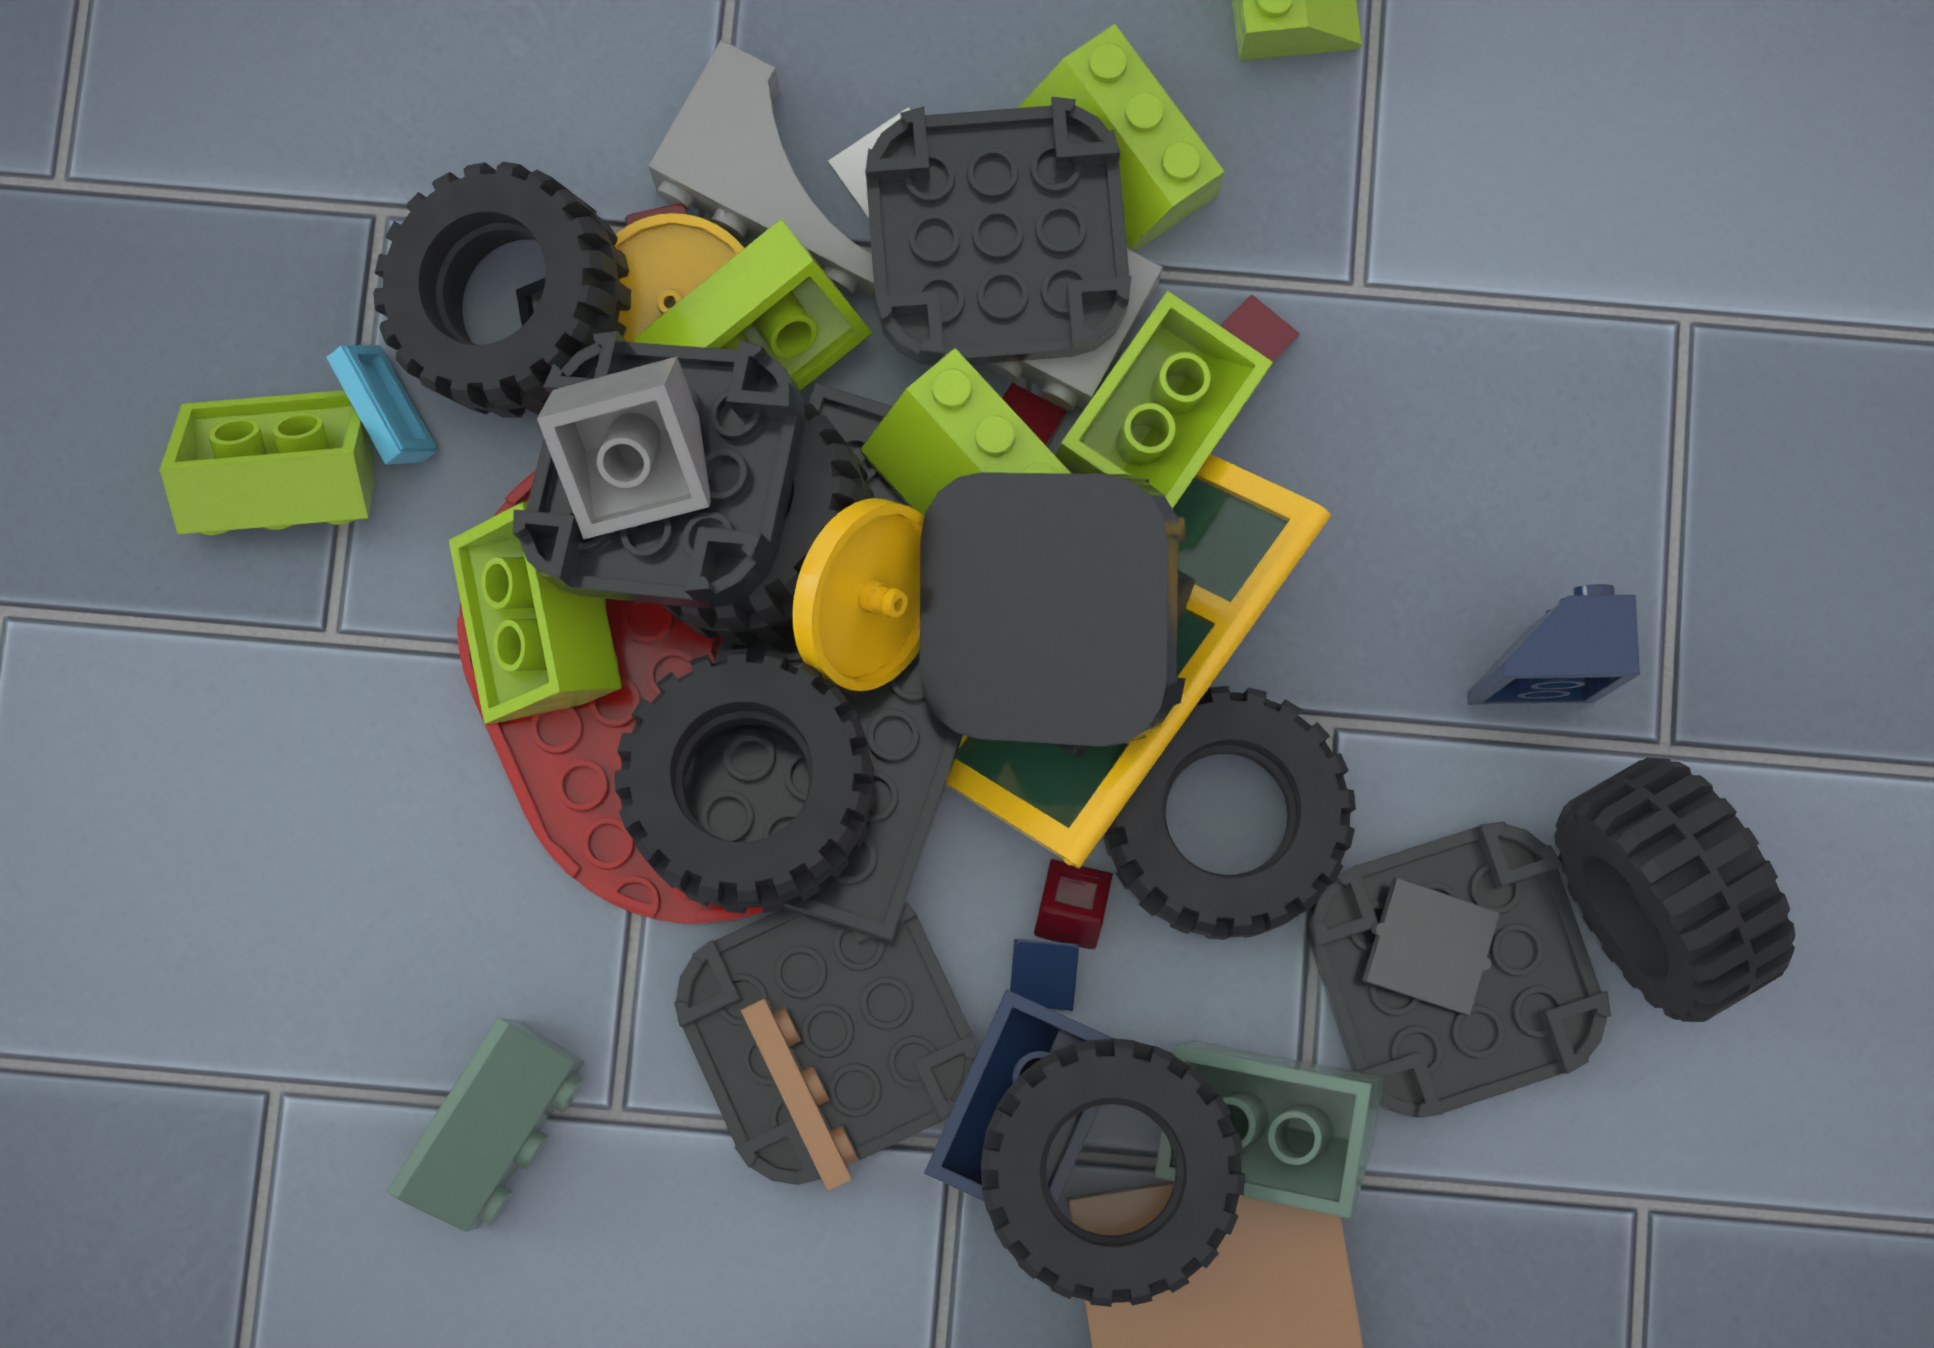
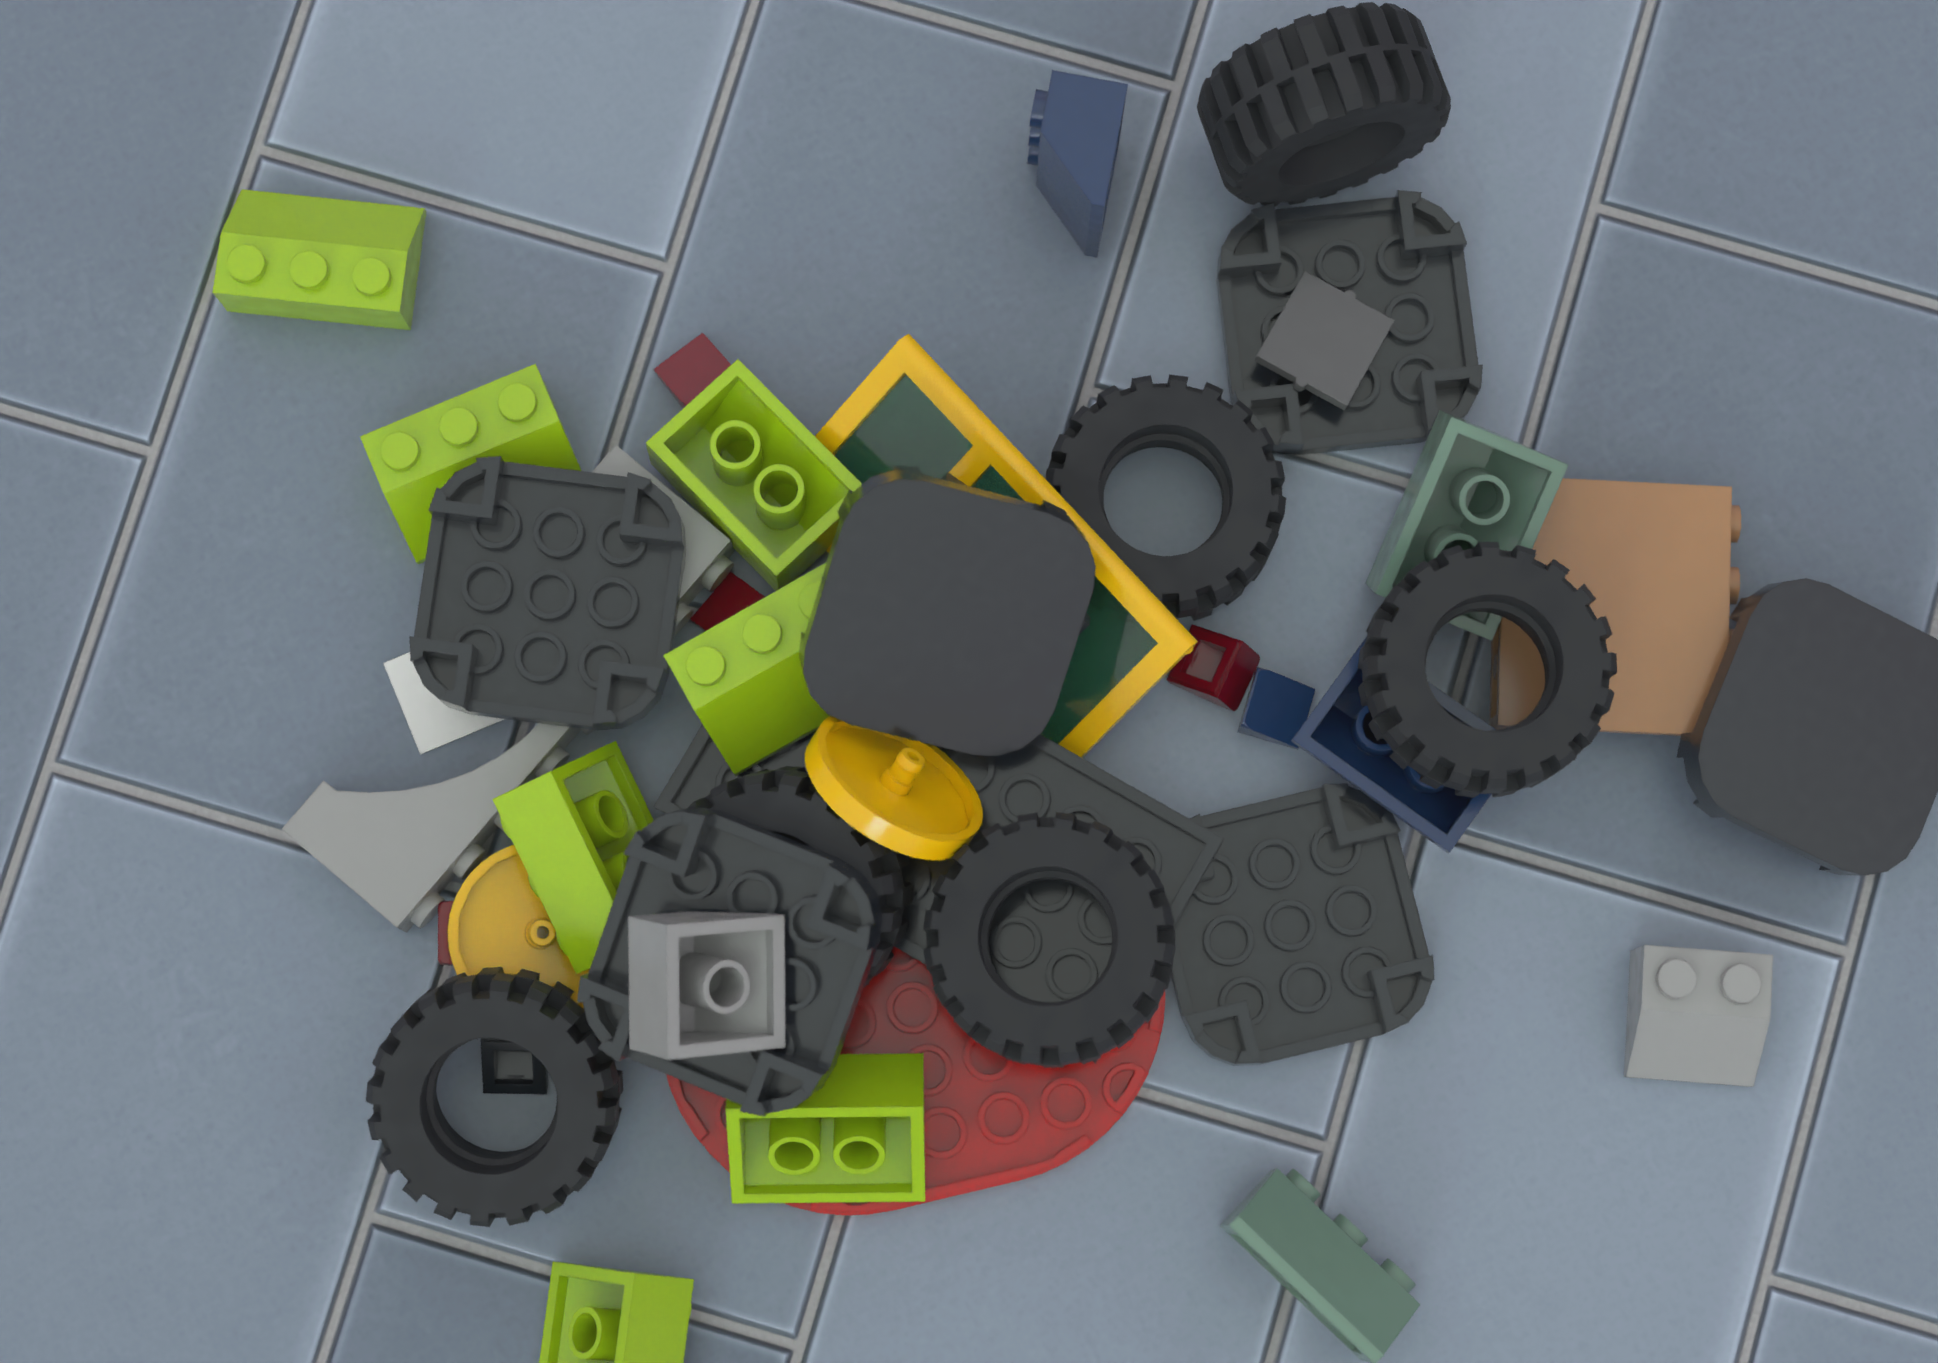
camera: 80 degrees left, 0 degrees up
medium azure tile [326,345,438,465] -> none
medium nougat plate [741,998,859,1191] -> none

